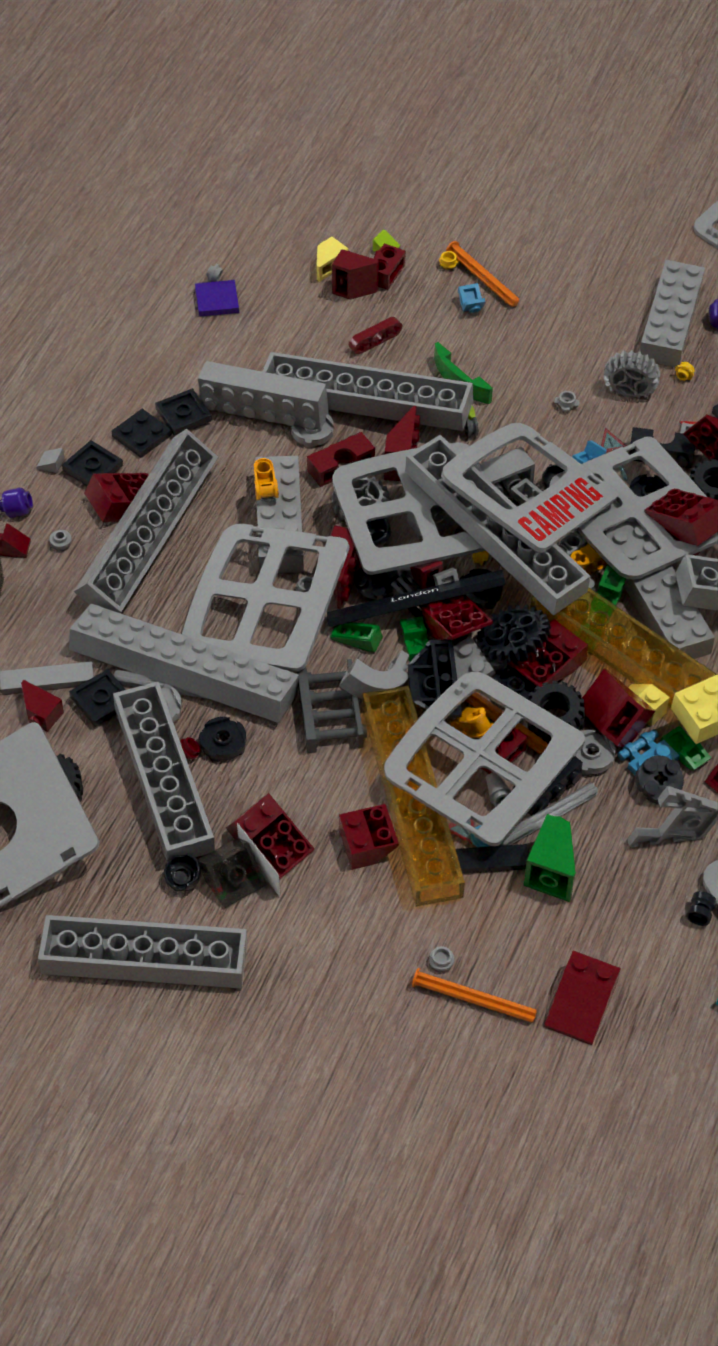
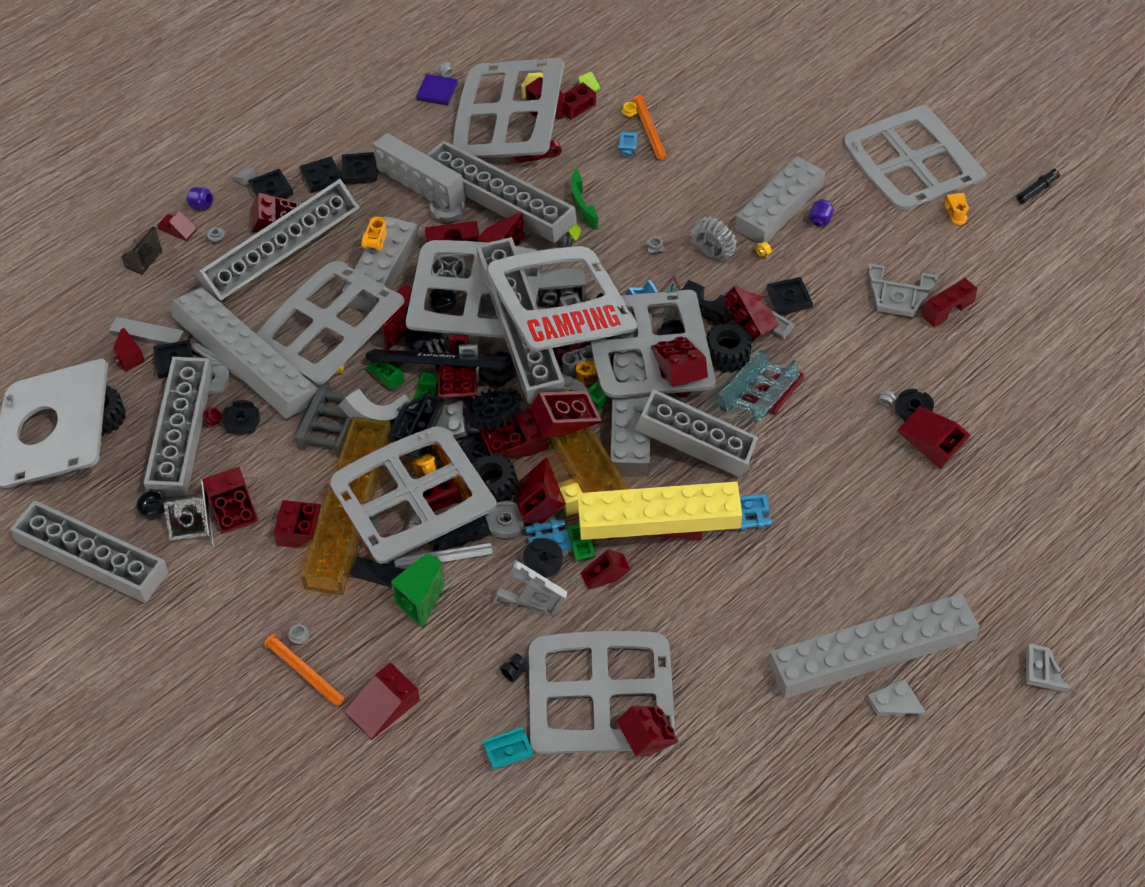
camera: 25 degrees right, 0 degrees up
none -> light grey window [453,58,564,158]
none -> dark red slope [530,391,602,437]

